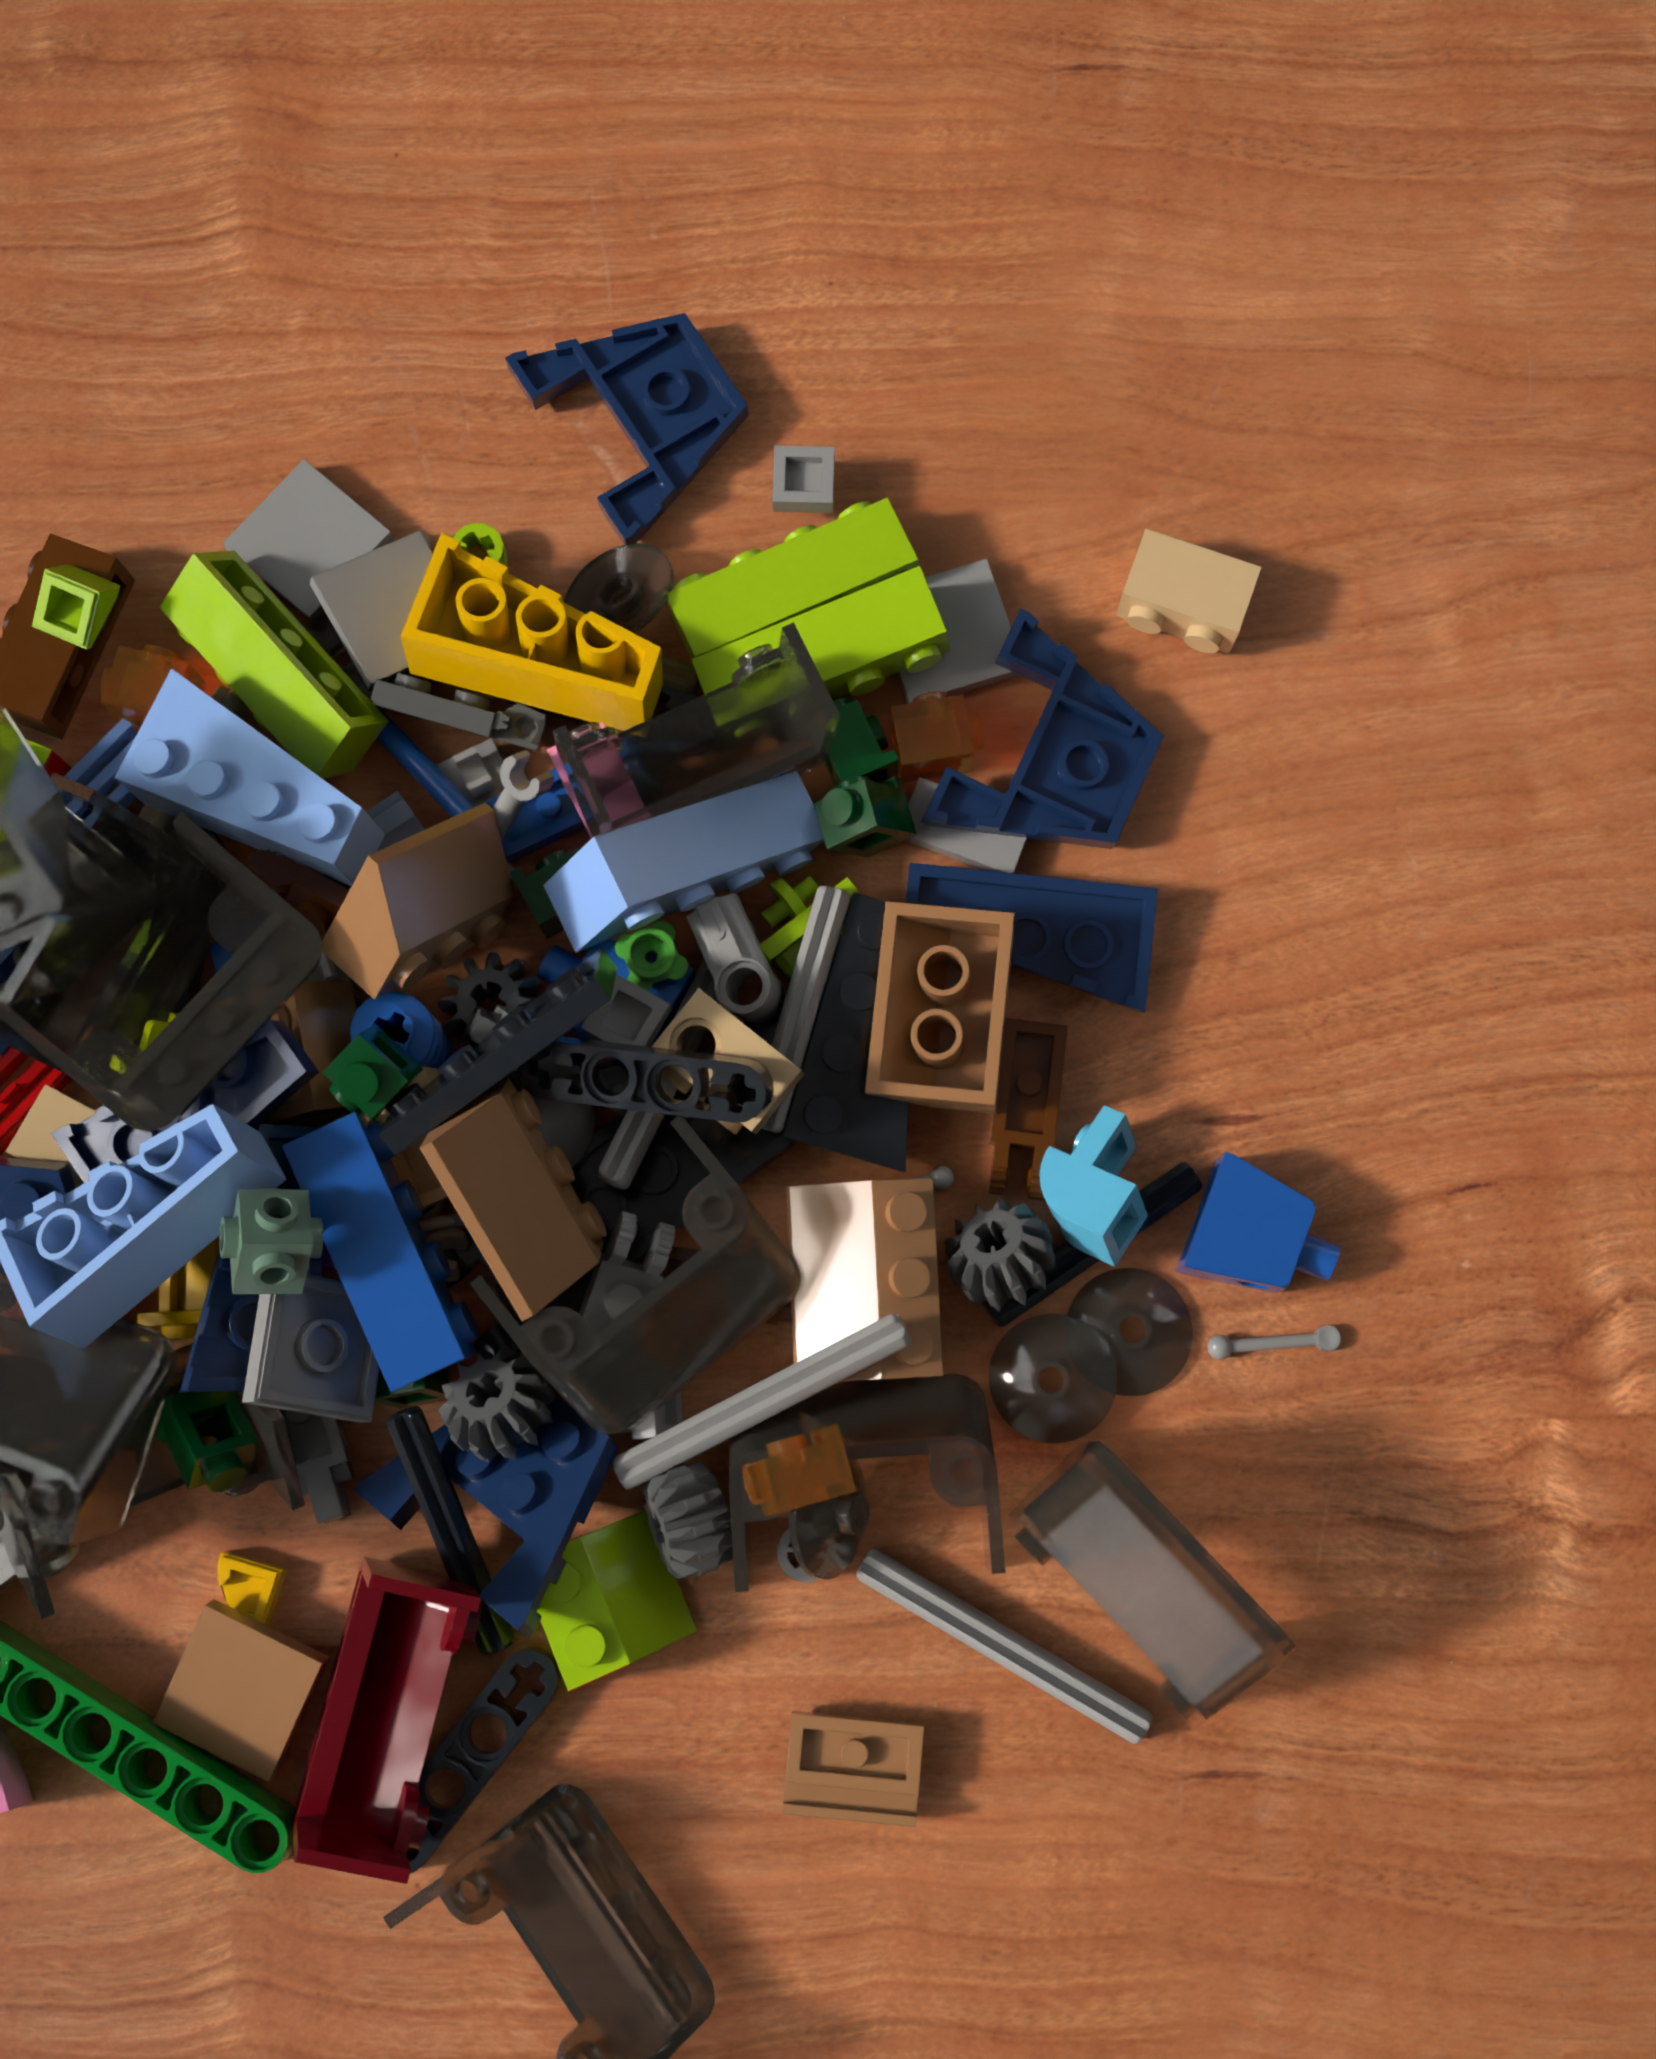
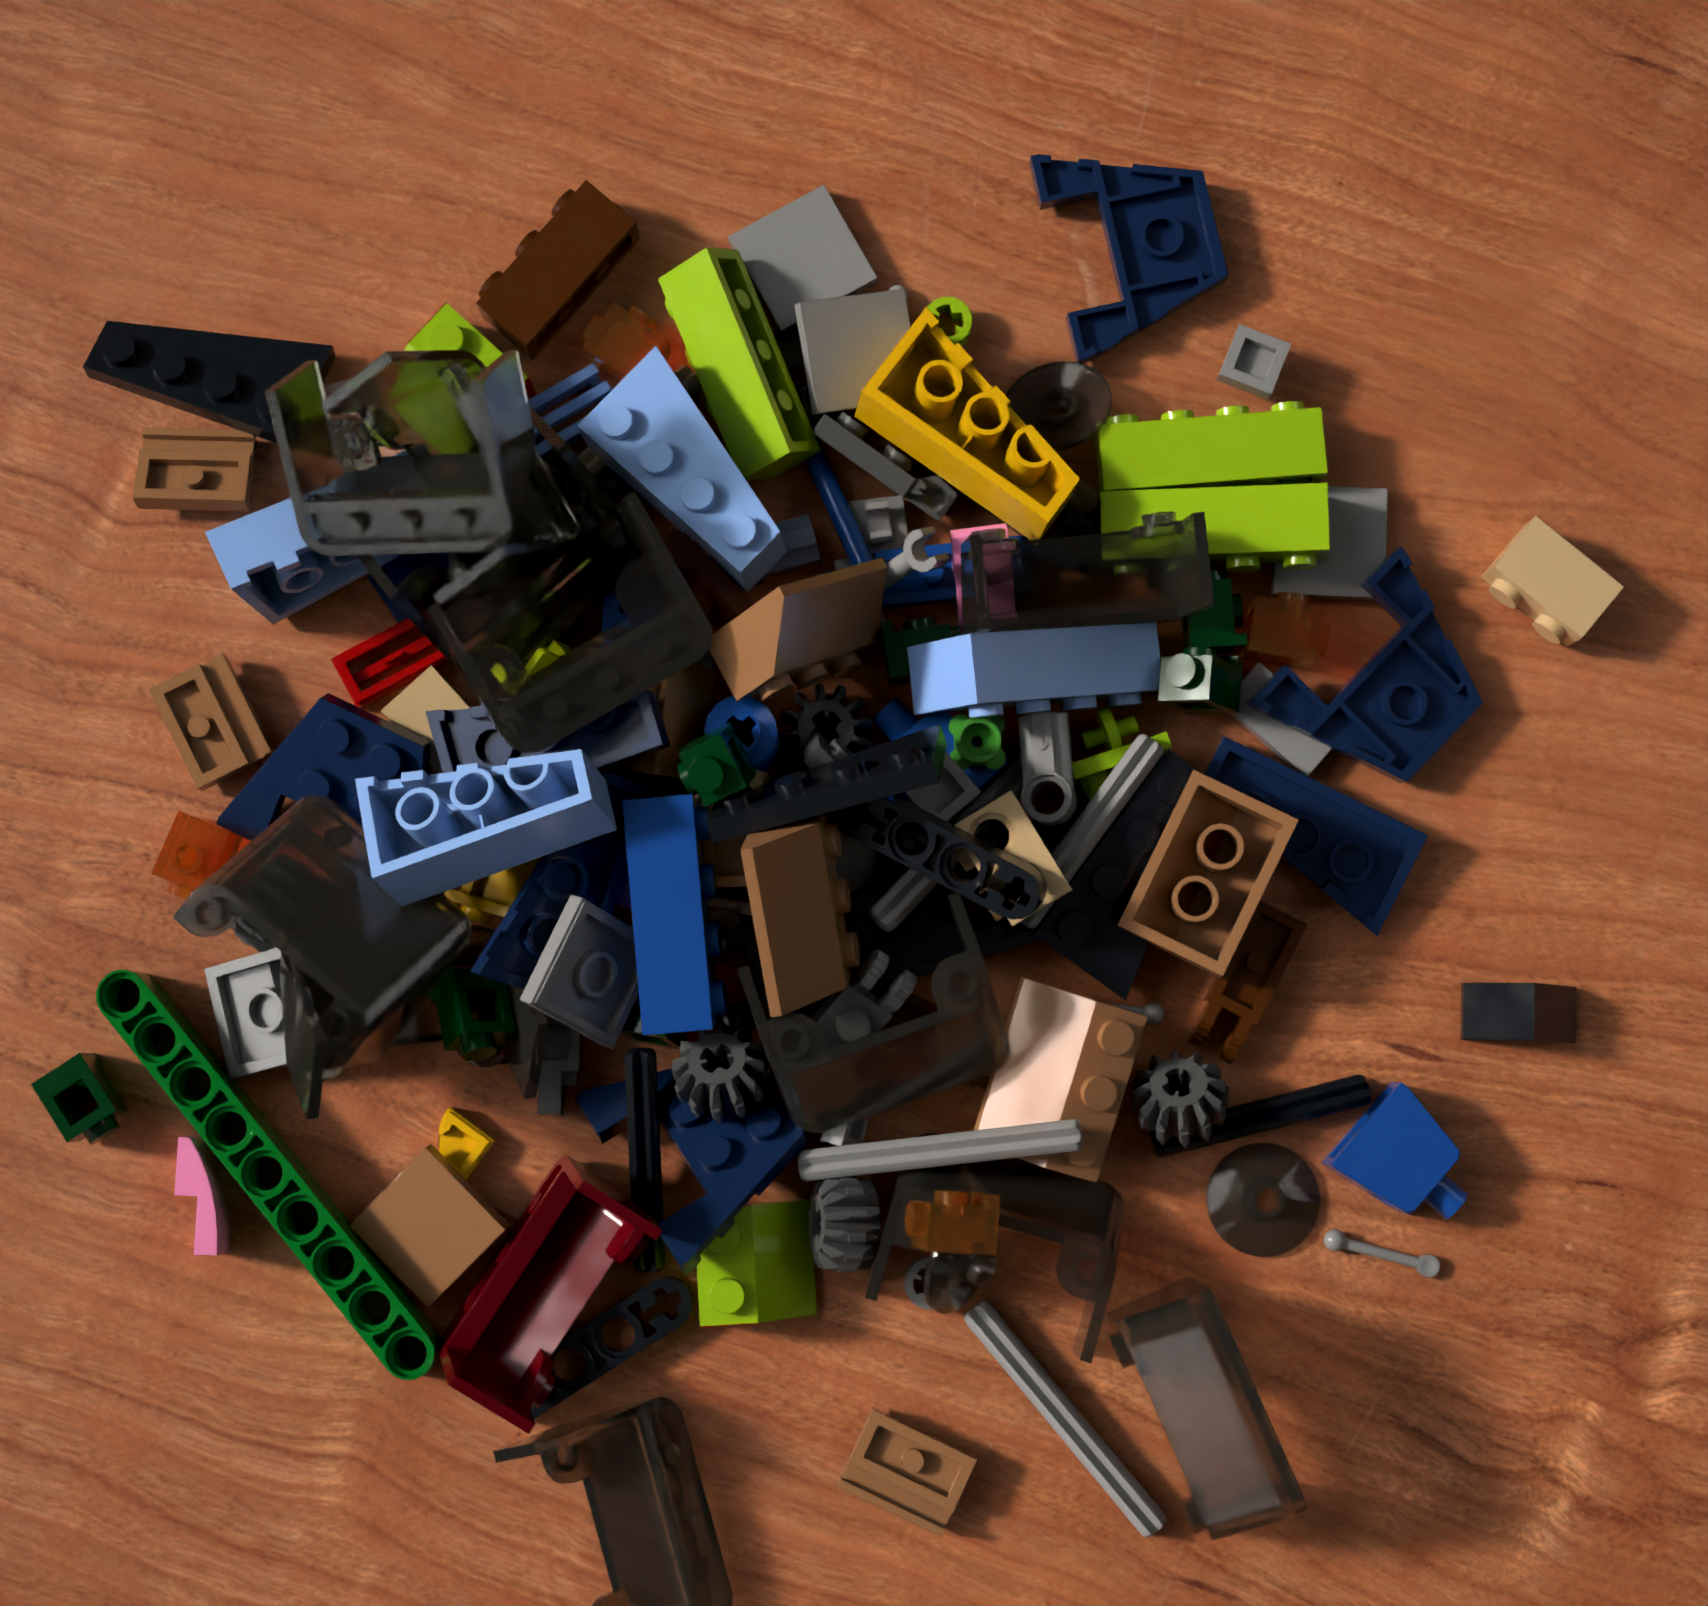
camera: 15 degrees right, 5 degrees up
lime slope [32,564,120,650] -> none
sand green brick [220,1187,323,1294] -> none
clear smoke dish [989,1314,1118,1443] -> none
medium azure brick [1040,1105,1148,1267] -> none
none -> black slope [1460,983,1576,1044]

